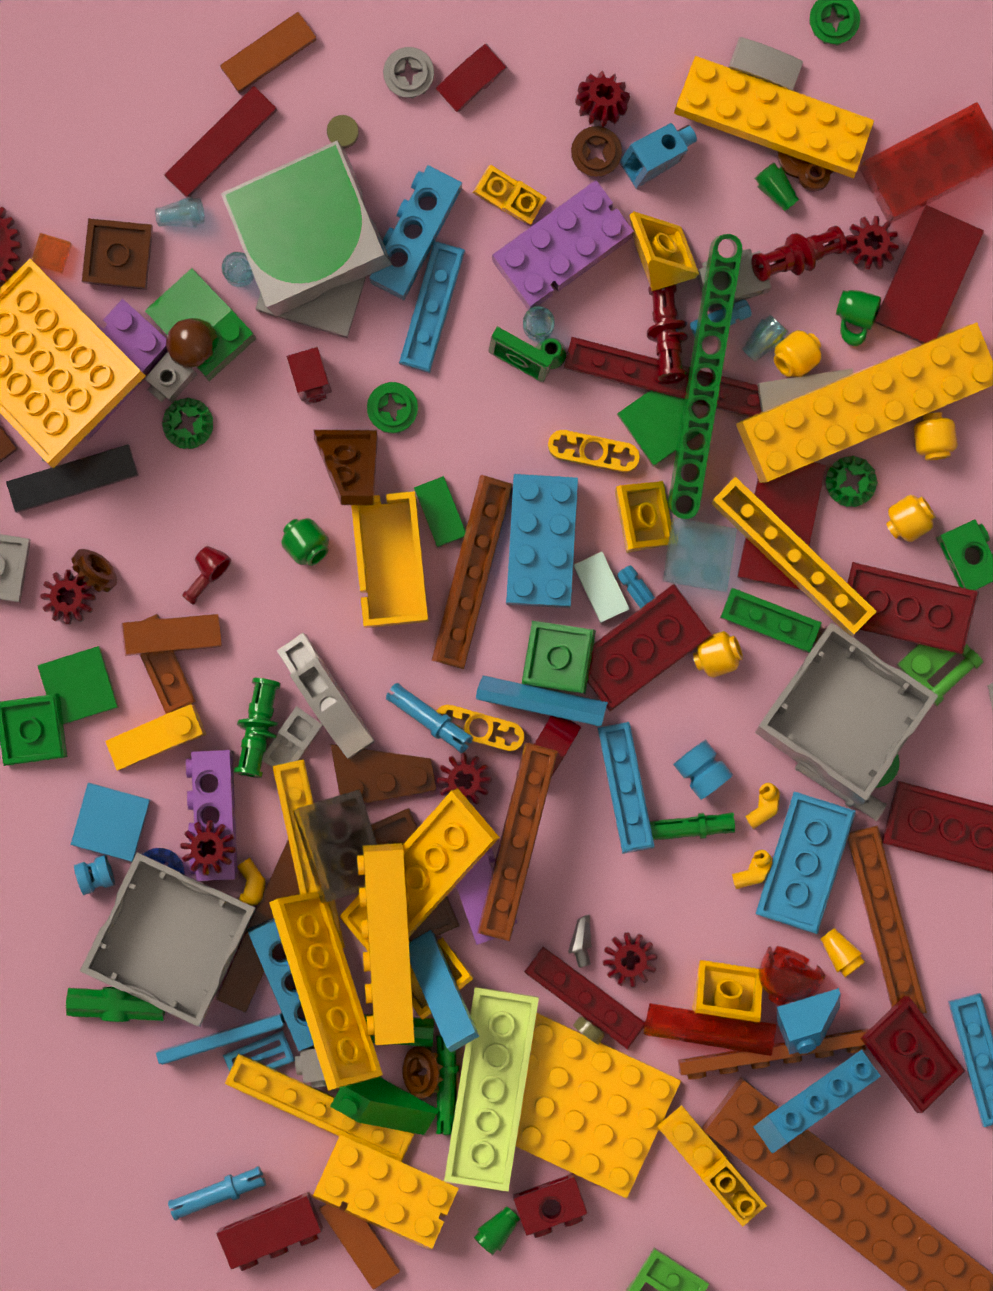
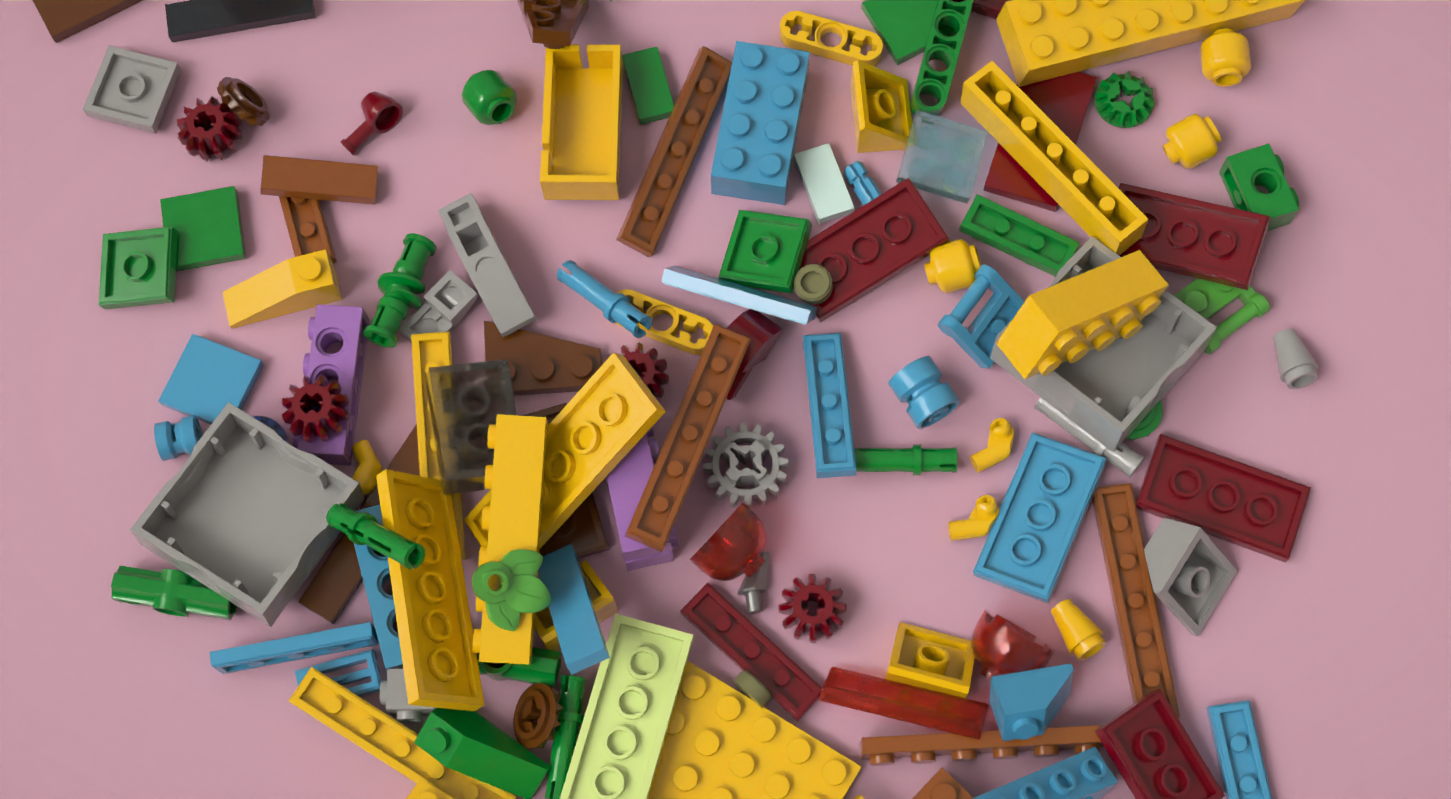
camera: 10 degrees right, 15 degrees down
none -> green pin [326,503,425,570]
none -> bright green plate [472,549,551,631]
none -> clear red cylinder [690,502,767,581]
none -> light grey gear [703,423,788,509]
none -> olive tile [794,264,833,305]
none -> dark azure plate [938,264,1025,369]
none -> yellow piece [996,250,1169,380]
none -> light grey slope [1144,518,1238,636]

